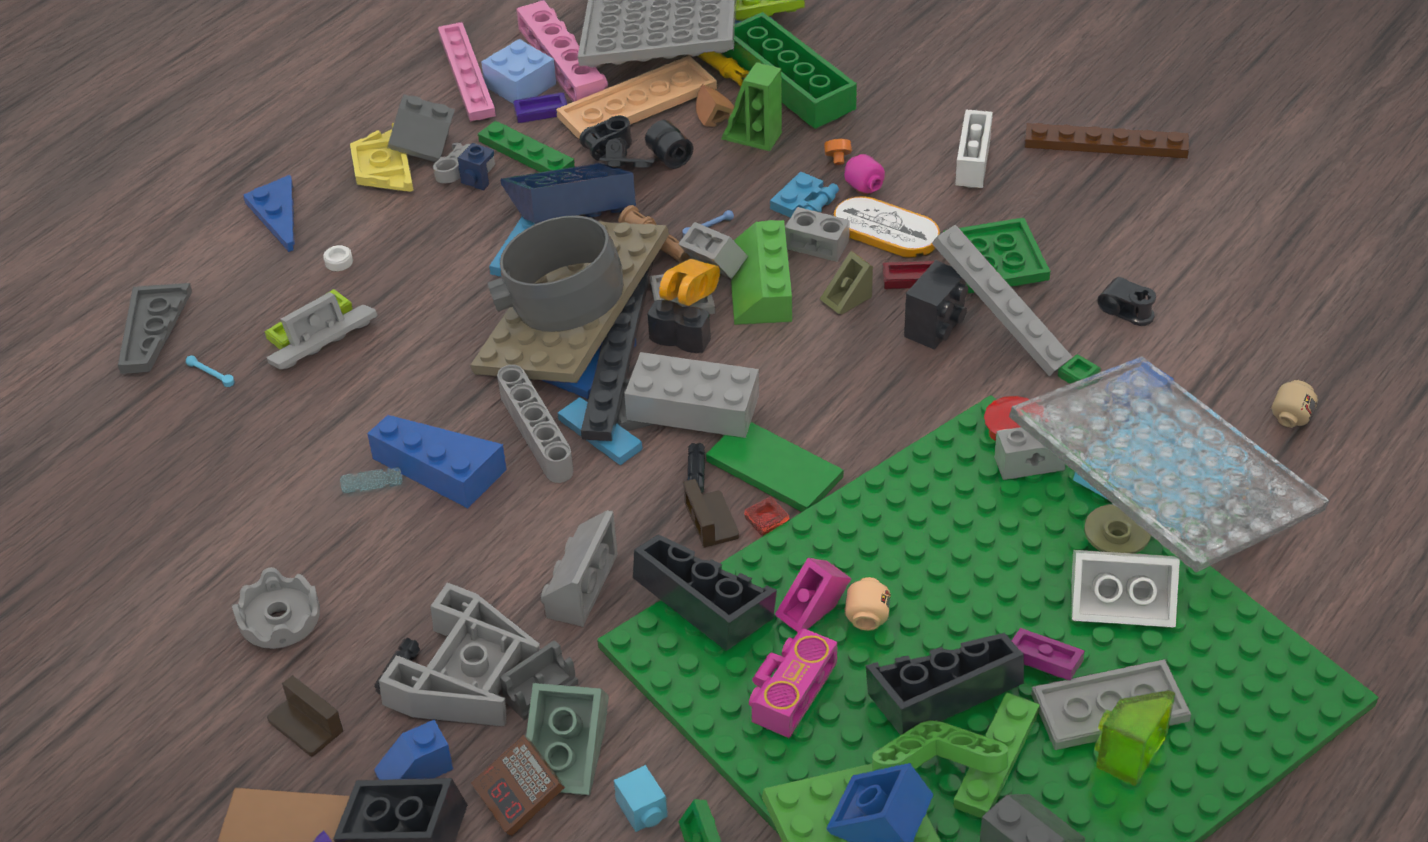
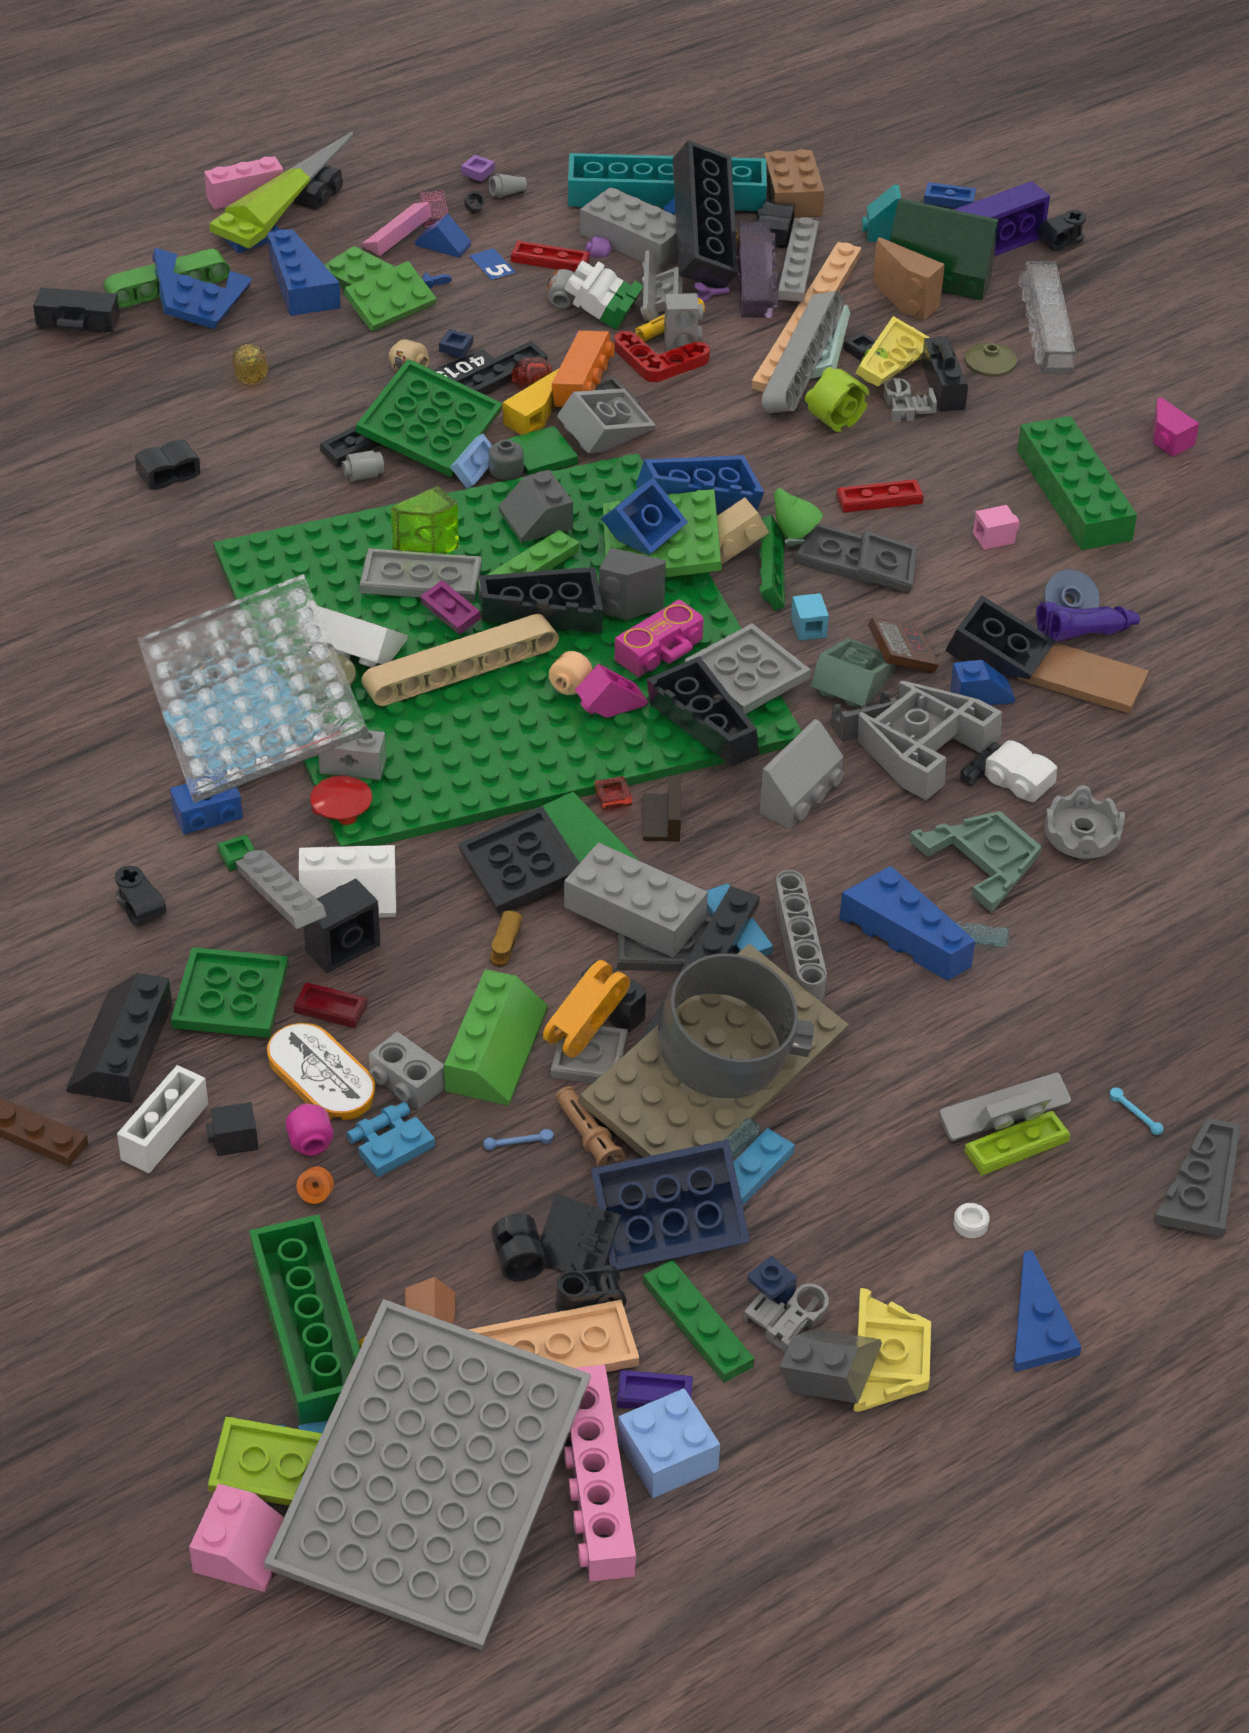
camera: 165 degrees left, 0 degrees up
dark brown panel [267,675,343,756] -> none
bright pink plate [438,22,496,121] -> none
light grey brick [678,222,748,279] -> none
black axle [687,443,705,494] -> none
bright green wedge [721,62,782,151] -> none
olive slope [820,251,873,315] -> none
bright green beam [872,721,1008,773] -> none
tan head [1271,380,1318,428] -> none
none -> black slope [67,973,172,1103]
none -> black brick [205,1102,258,1156]
none -> white slope [299,845,396,918]
none -> tan beam [361,614,559,706]
none -> black plate [458,806,580,914]
none -> pearl gold bar [490,911,523,967]
none -> dark grey slope [599,548,666,620]
none -> light grey plate [685,623,811,714]
none -> sand green wing [910,811,1042,912]
none -> white brick [985,740,1057,802]

